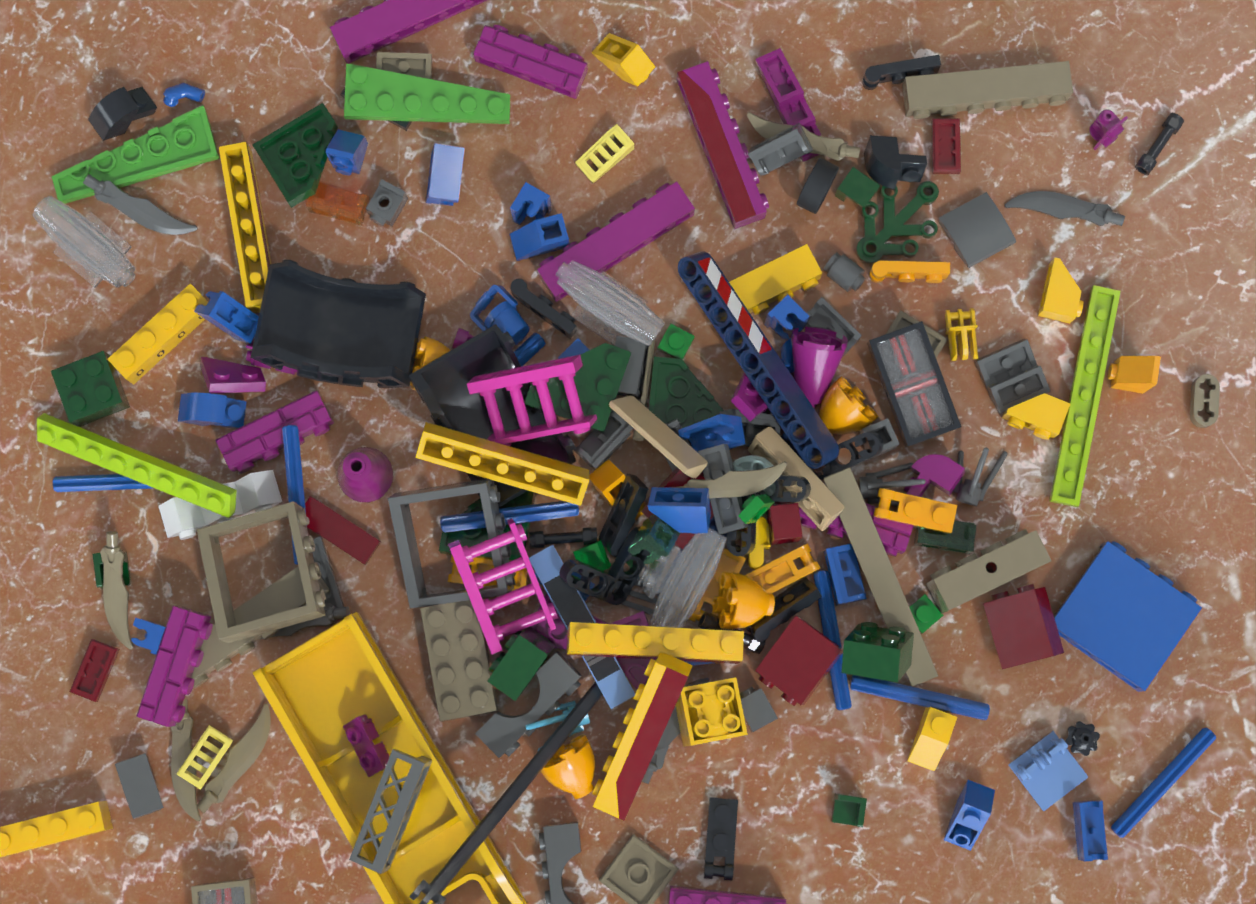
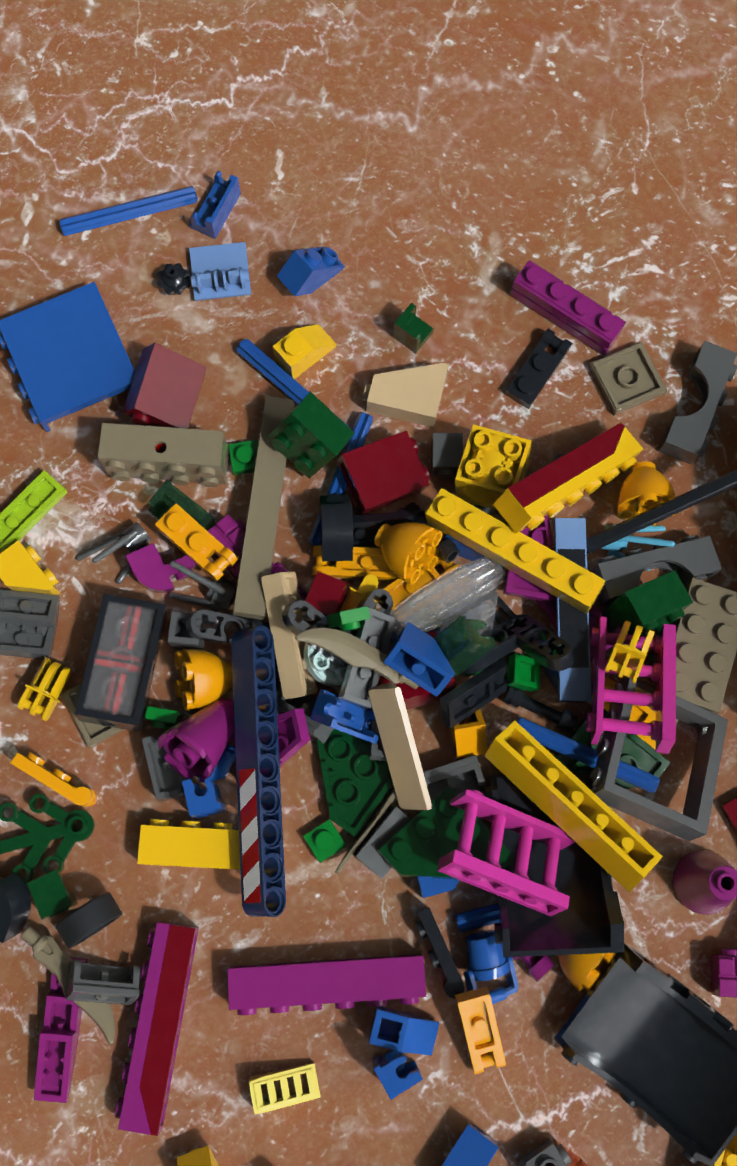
camera: 155 degrees left, 5 degrees down
clear plate [555,260,665,346] -> none
dark grey brick [823,252,866,292] -> none
blue hinge [823,544,867,606] -> none
none -> green plate [145,706,182,730]
none -> black brick [319,494,353,562]
none -> tan slope [362,363,449,428]
none -> light orange plate [455,986,506,1075]
none -> yellow arm [605,621,655,683]

